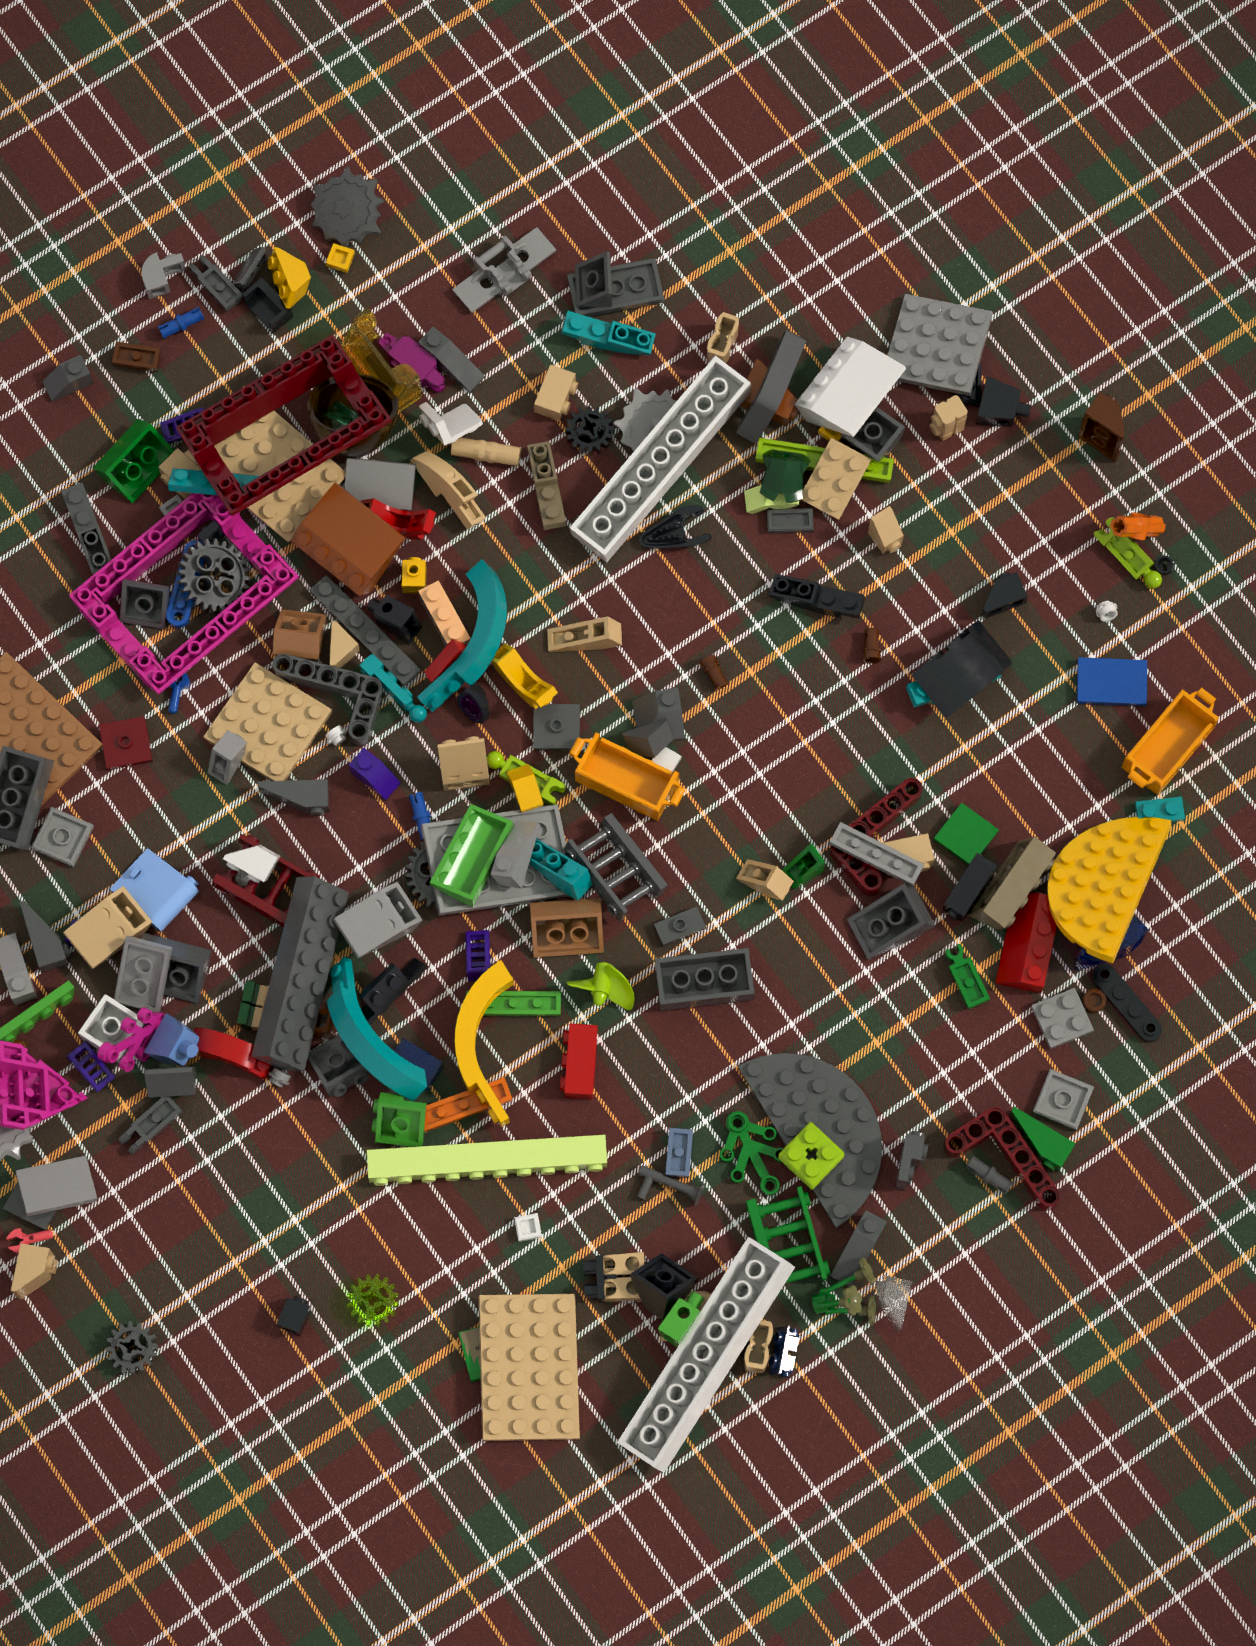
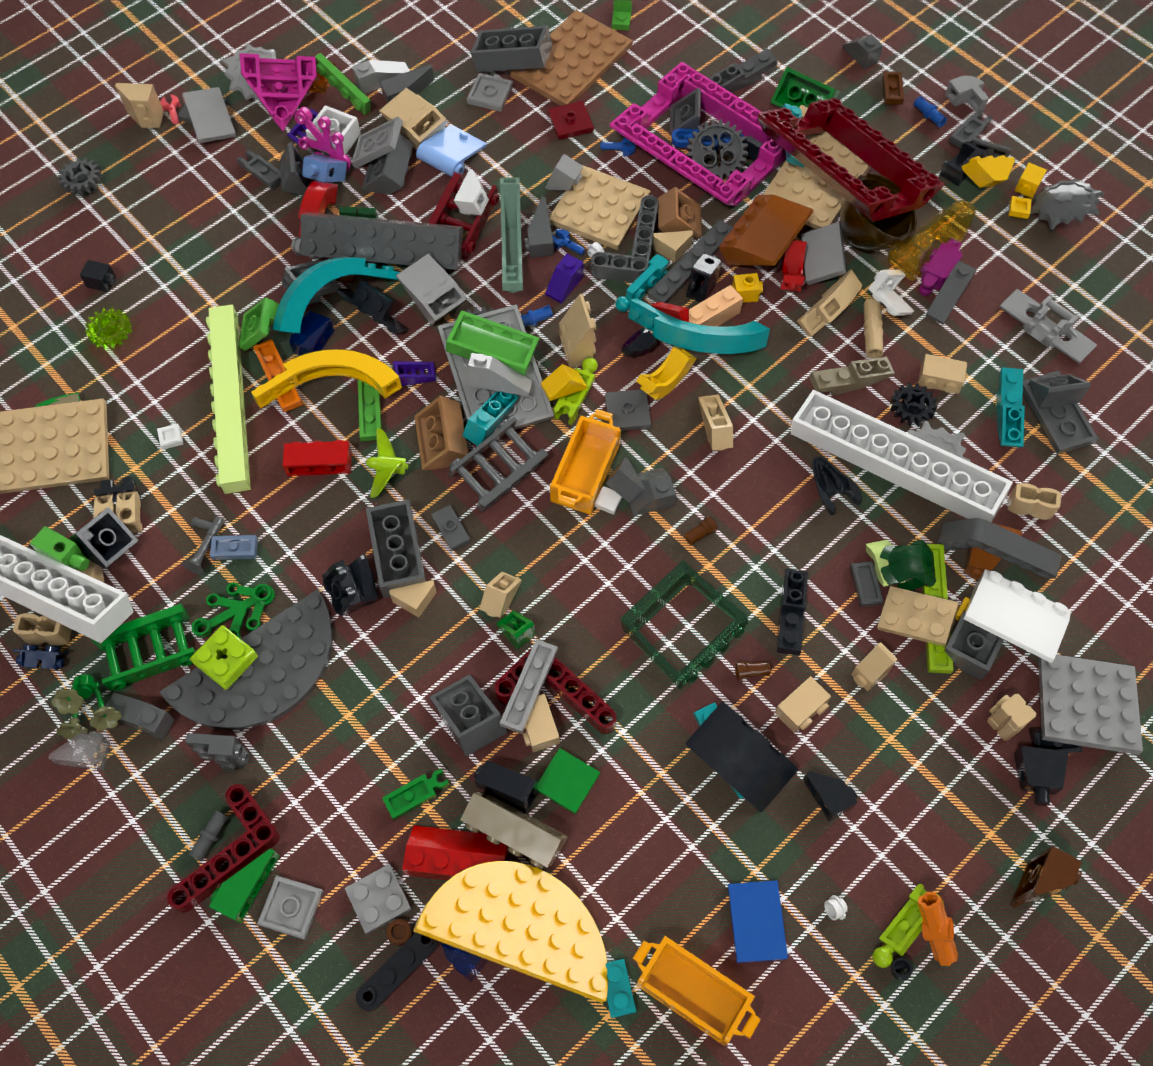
camera: 85 degrees right, 10 degrees down
none -> black piece [322,554,379,616]
none -> tan slope [389,580,437,618]
none -> sand green arch [500,178,523,293]
none -> blue bar [552,229,585,255]
none -> clear green windscreen [620,560,748,689]
none -> tan brick [775,676,831,733]
none -> yellow brick [1015,163,1047,198]

